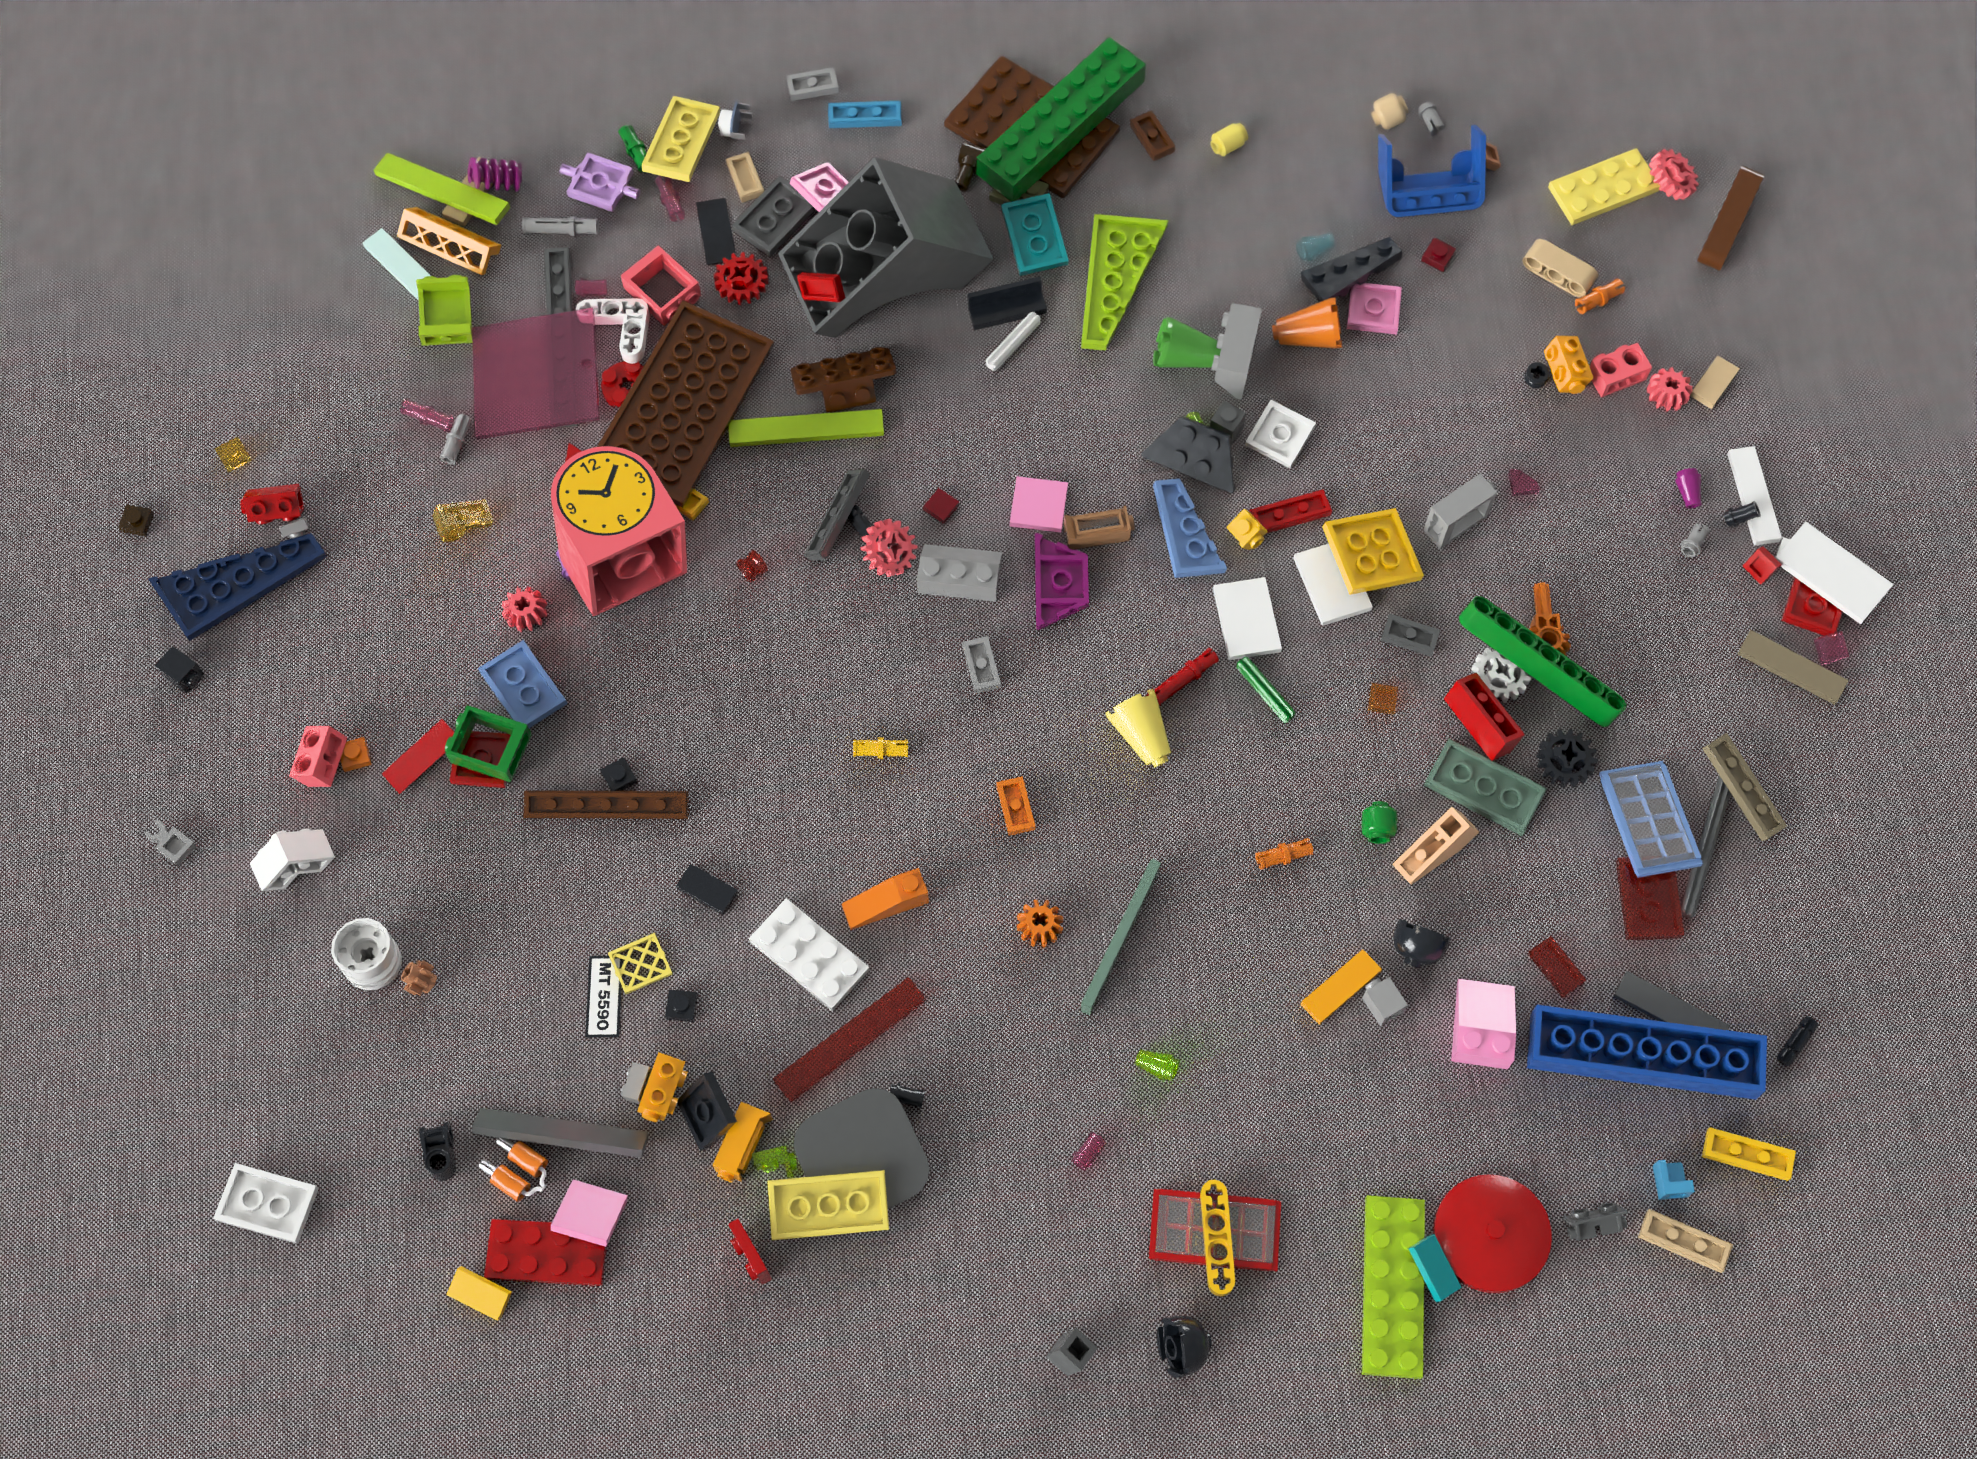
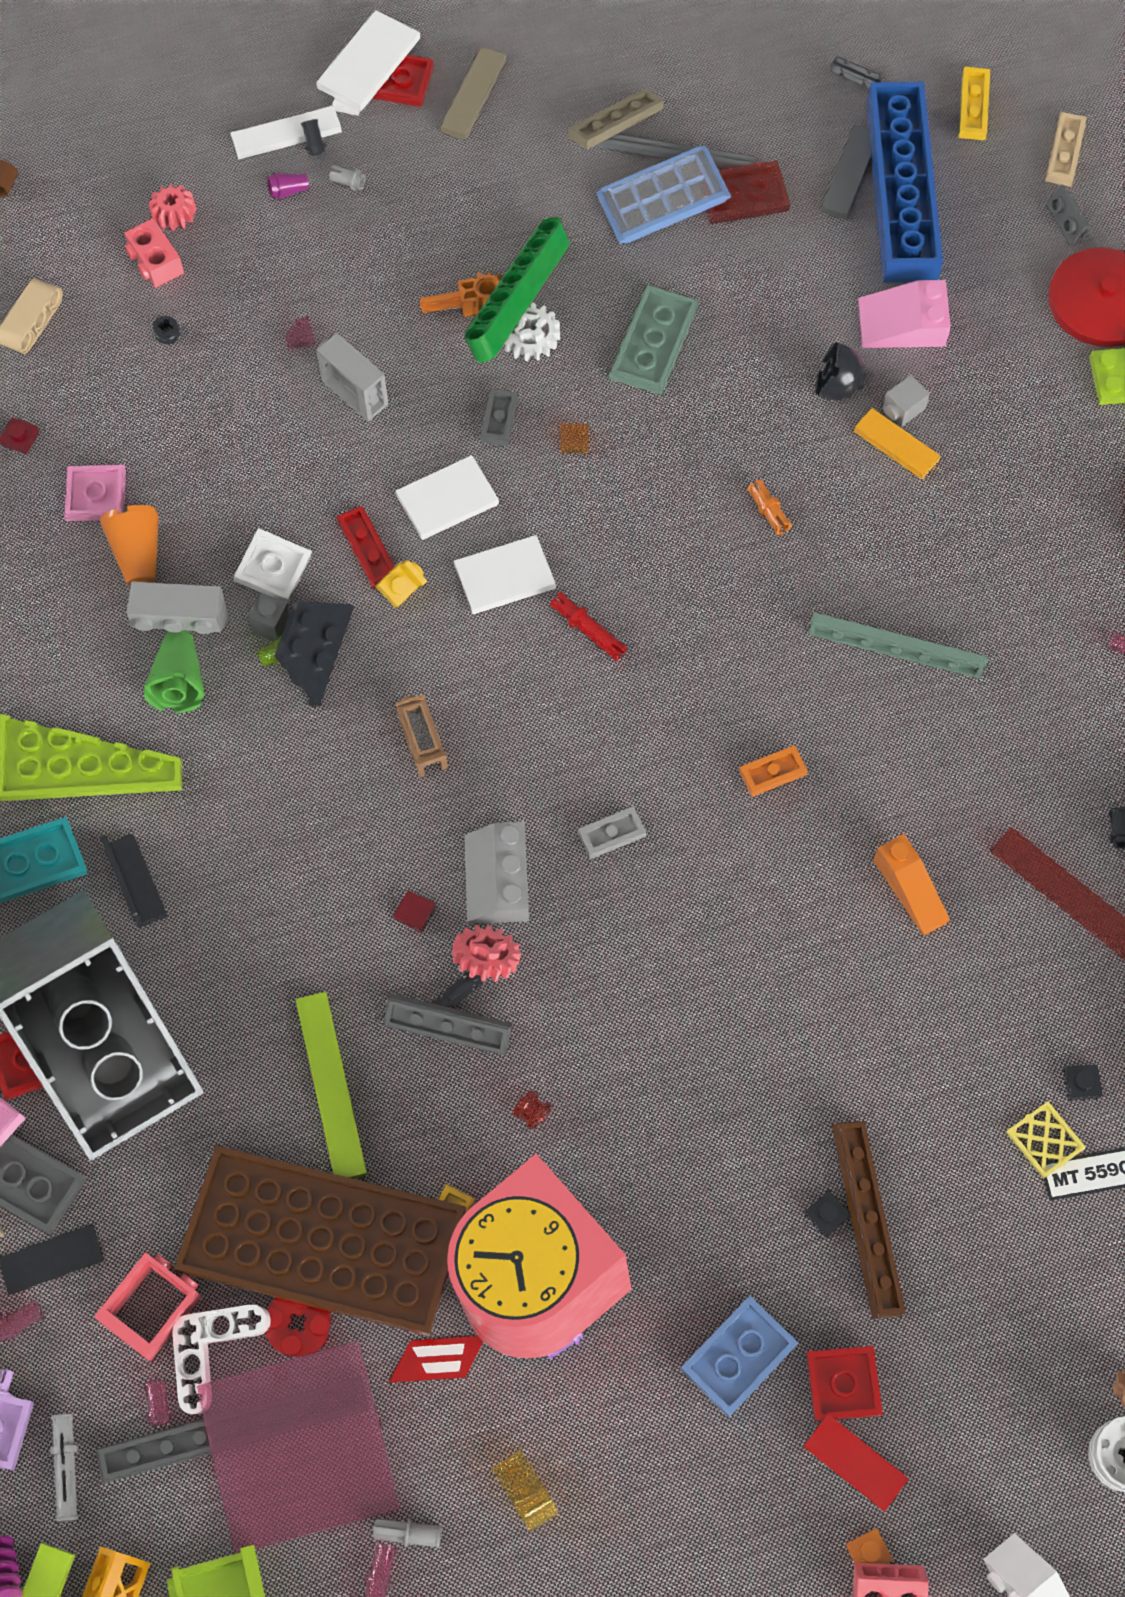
camera: 100 degrees left, 0 degrees up
green window [445,705,532,782] -> none
coral gear [502,586,547,632] -> none
black tile [676,864,738,915] -> none
red gear [714,252,769,305] -> none
white plate [749,898,870,1011] -> none
reddish brown bracket [790,347,897,413] -> none
red tile [797,272,845,302] -> none
yellow pin [853,737,908,759] -> none
white axle [985,312,1041,371] -> none
bright pink tile [1010,476,1068,533] -> none
orange gear [1017,899,1064,948] -> none
magenta wing [1035,533,1089,630] -> none
light yellow cone [1105,689,1171,768] -> none
clear neon green cone [1135,1049,1180,1082] -> none
medium blue wing [1153,478,1227,578] -> none
axle [1236,657,1296,723] -> none
clear light blue cone [1296,233,1335,261] -> none
black wing [1301,237,1402,302] -> none
yellow plate [1323,508,1424,595] -> none
green head [1361,801,1397,844] -> none
light nougat slope [1393,807,1479,885] -> none
red brick [1444,672,1525,761] -> none
clear red tile [1528,936,1586,998] -> none
black gear [1536,729,1598,788] -> none
light orange brick [1544,336,1593,394] -> none
orange pin [1575,278,1625,314] -> none
dark azure panel [1653,1160,1695,1200] -> none
tan tile [1690,356,1740,409] -> none
red plate [1743,546,1782,585] -> none
clear pink tile [1814,631,1849,665] -> none

